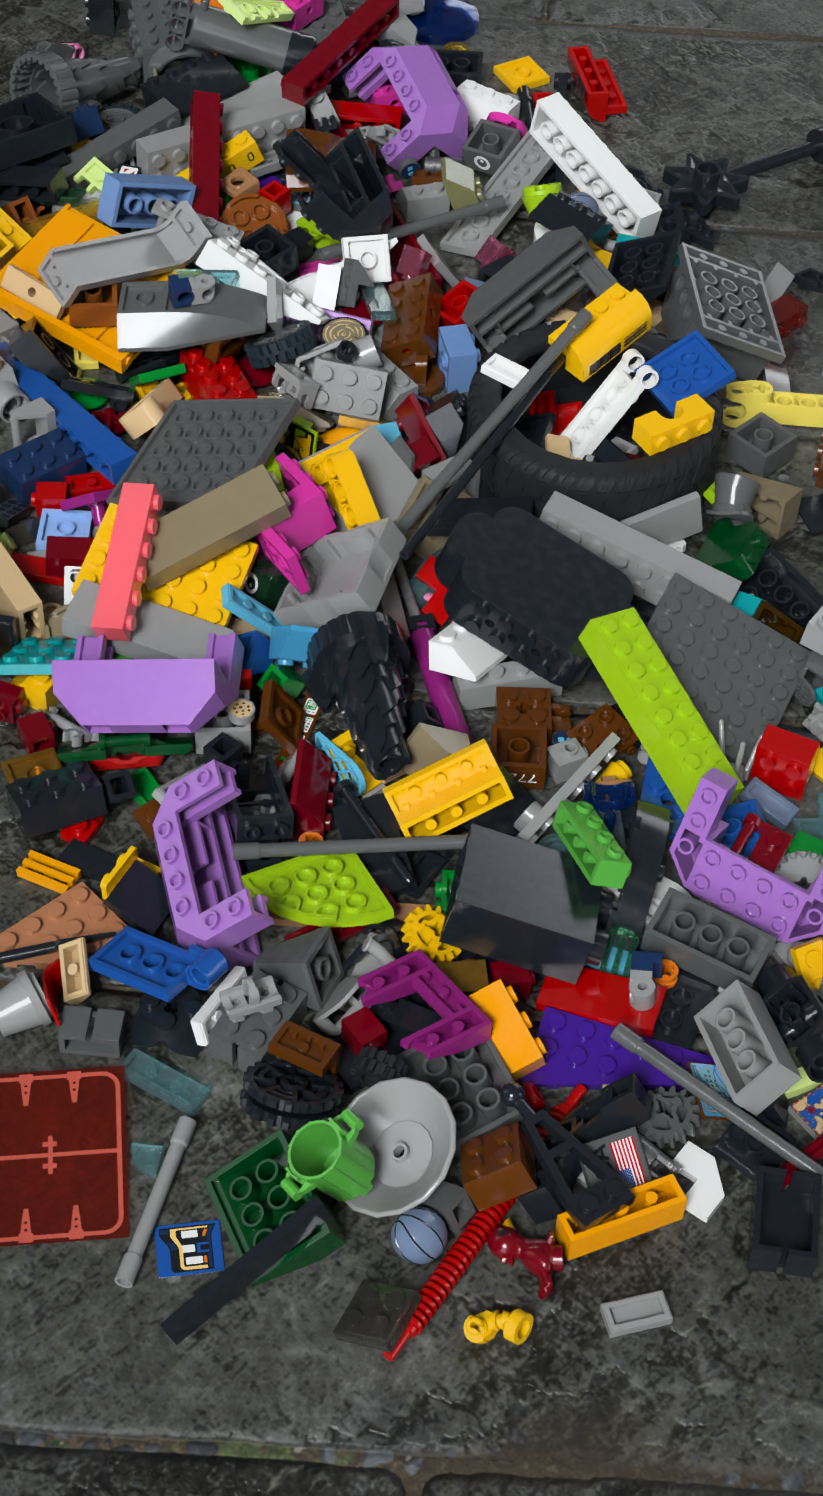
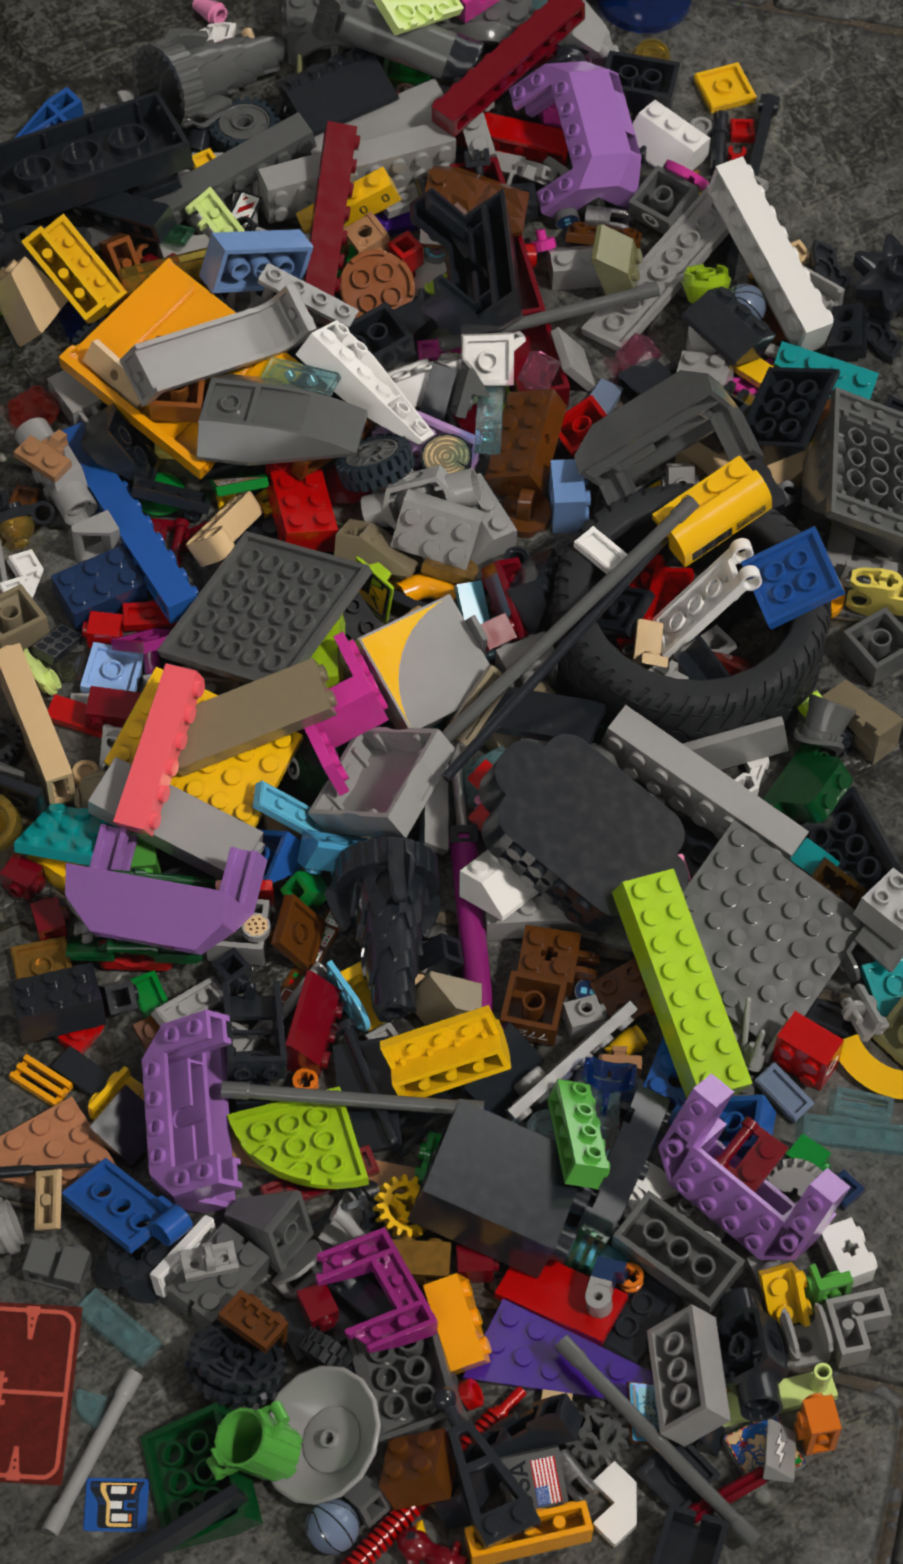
camera: 10 degrees right, 10 degrees up
red piece [42,959,63,1026] -> none
dark blue slope [69,103,105,142] -> none
leg [168,274,215,308] -> none
light grey tile [266,276,283,331] -> none
light grey hinge [272,362,320,409] -> none
yellow beam [310,449,381,530] -> none
black hinge [336,340,357,362] -> none
red brick [567,46,628,122] -> none
yellow arch [632,393,715,456] -> none

